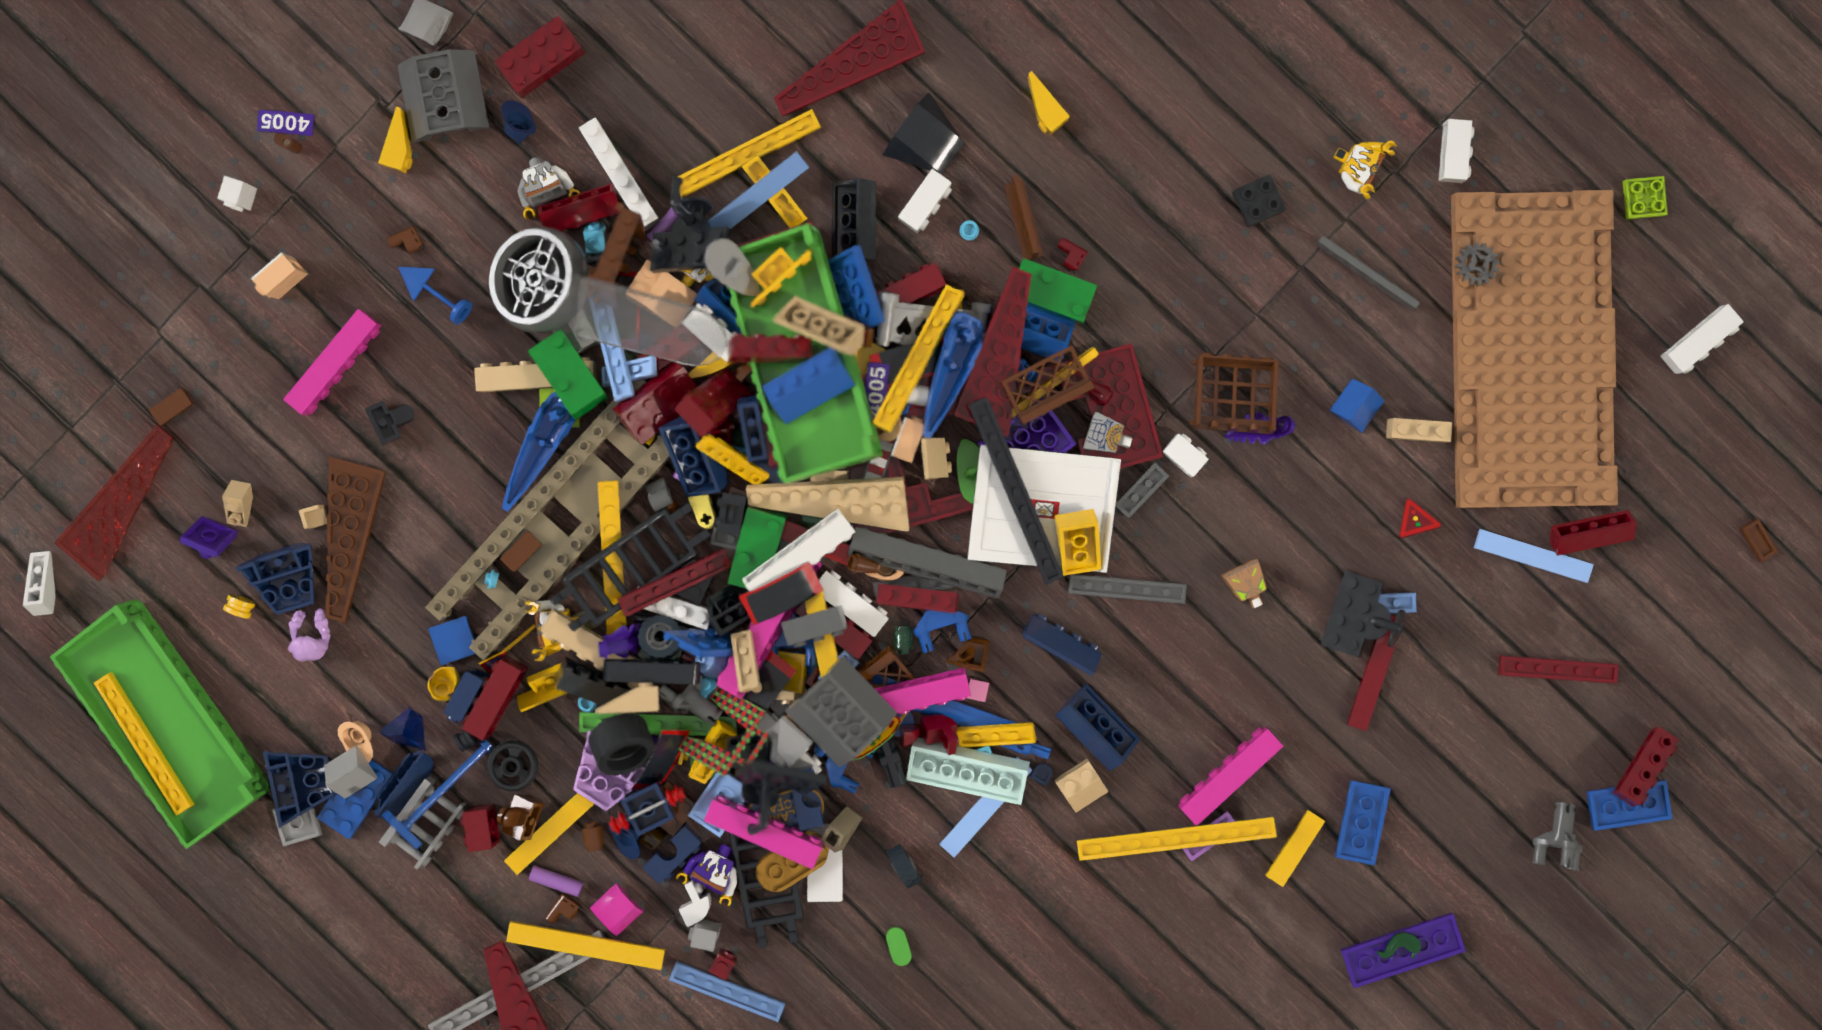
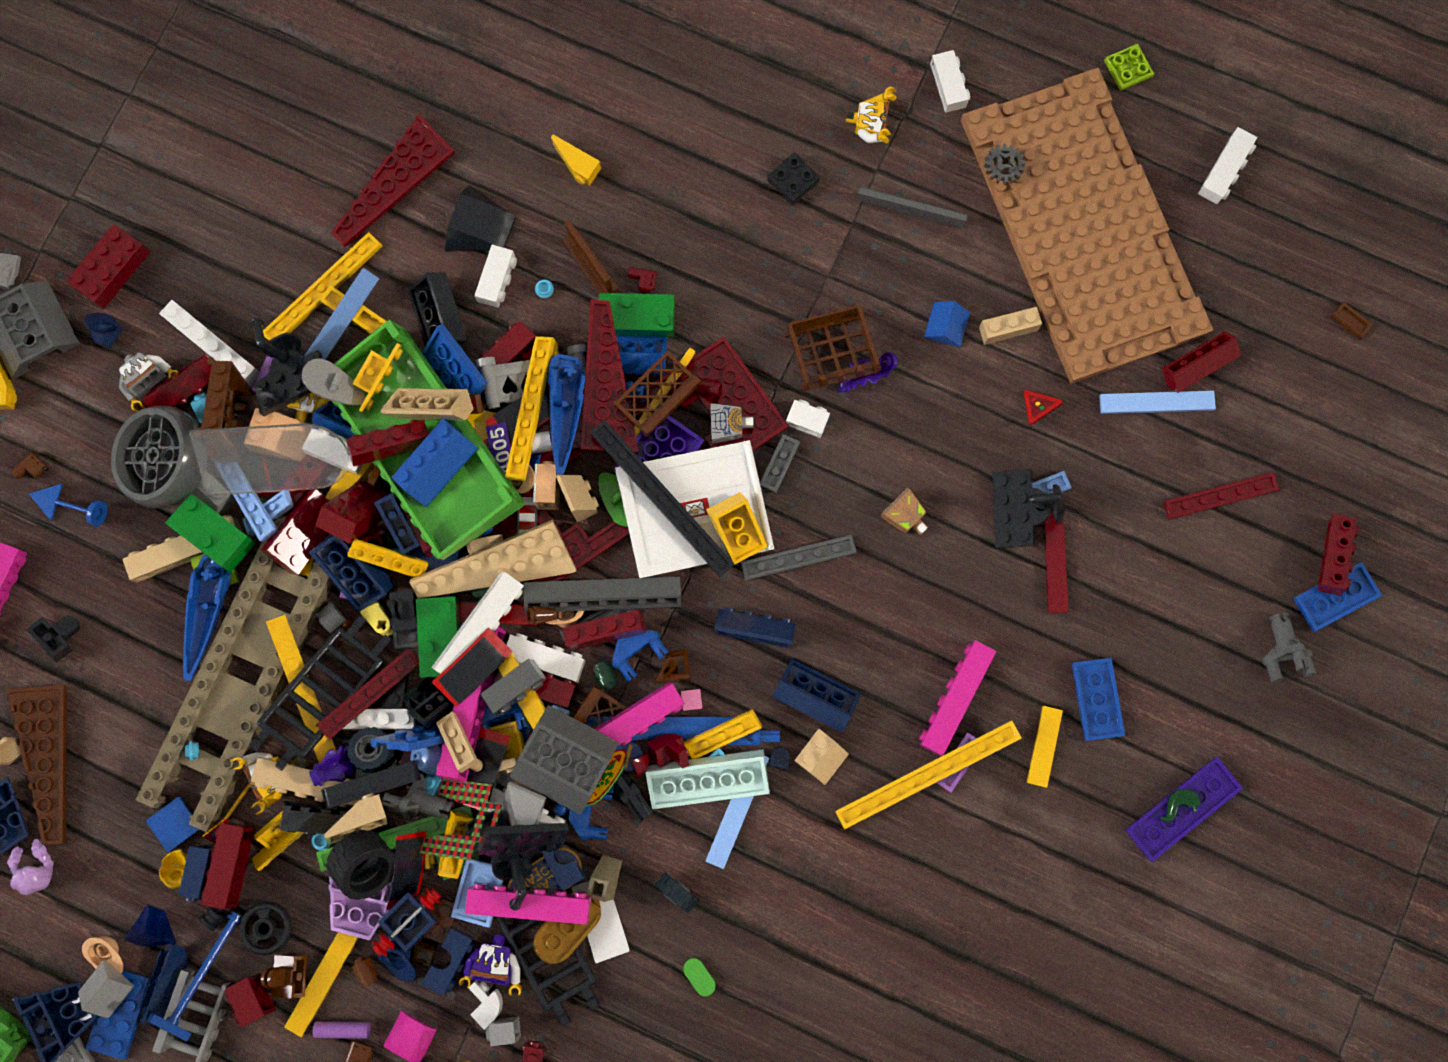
camera: 15 degrees left, 10 degrees down
reddish brown tile [500,531,543,572] -> none

